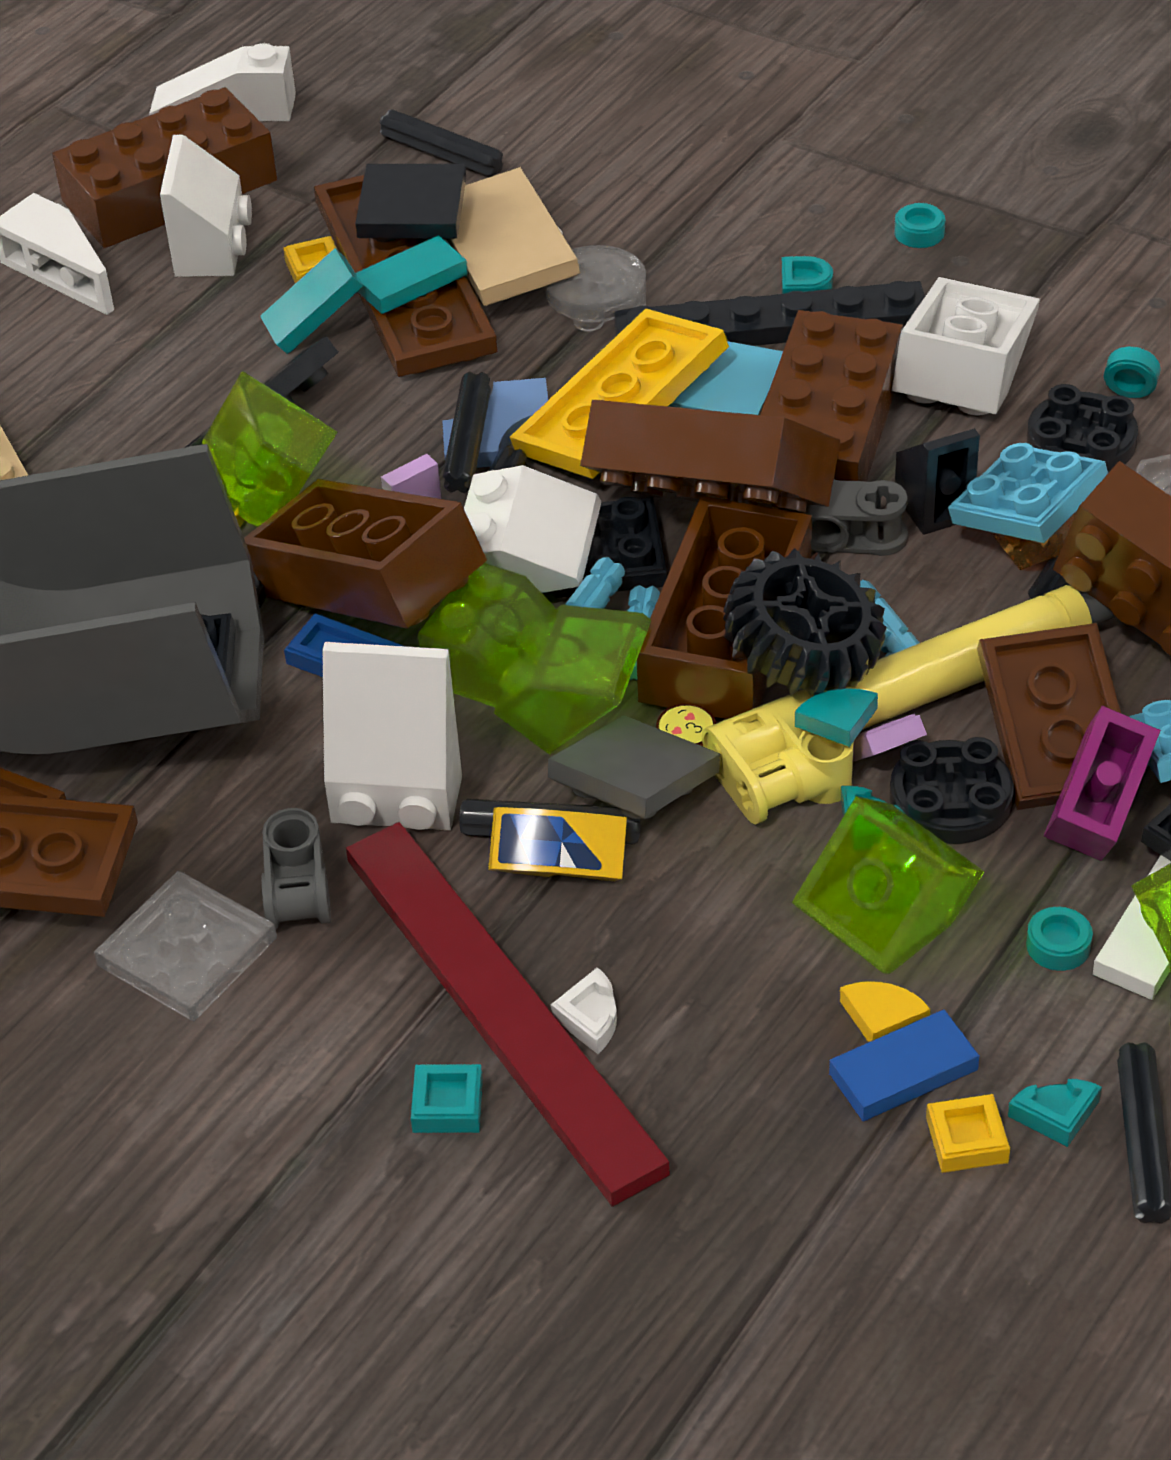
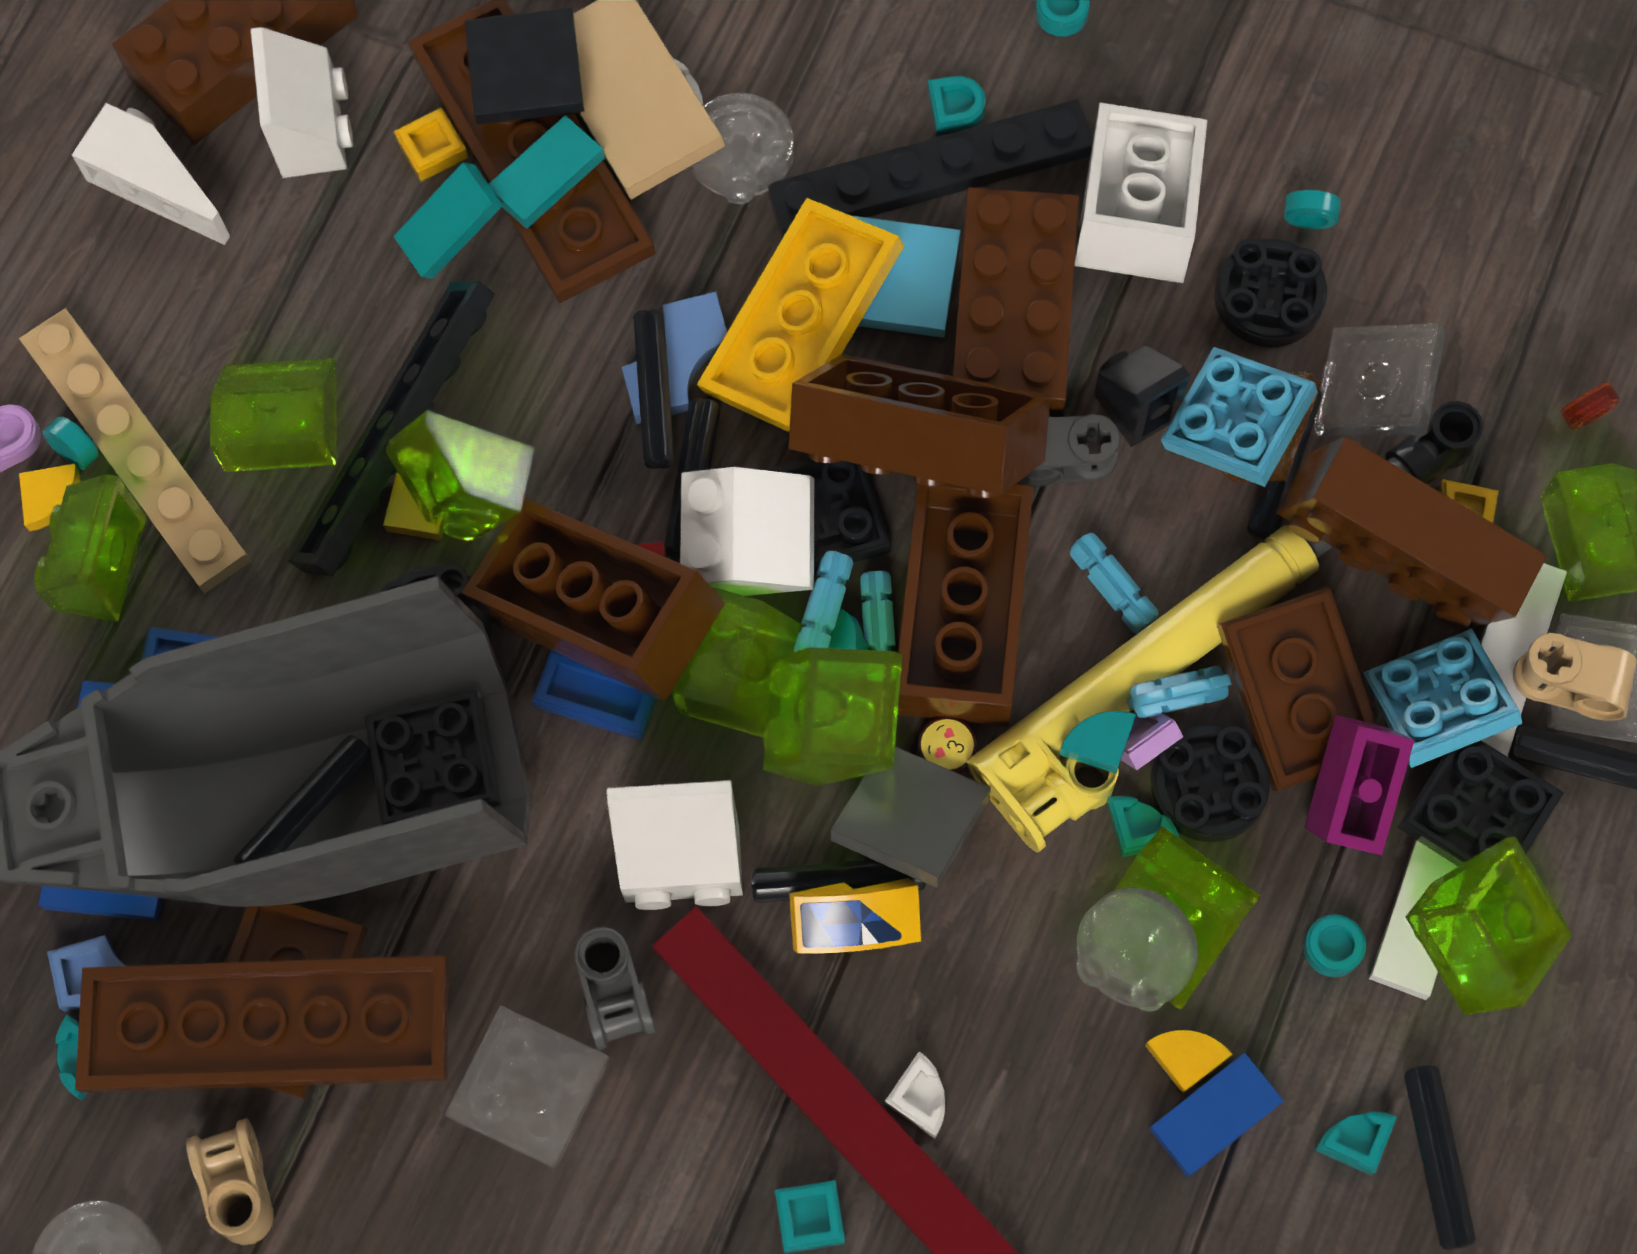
camera: 10 degrees left, 25 degrees up
lavender tile [381,454,441,499] -> none
black gear [723,548,887,697] -> none
yellow tile [926,1094,1010,1173] -> none
none -> clear neon green slope [210,358,337,472]
none -> clear tile [1076,888,1198,1012]
none -> medium azure axle [1127,666,1232,718]

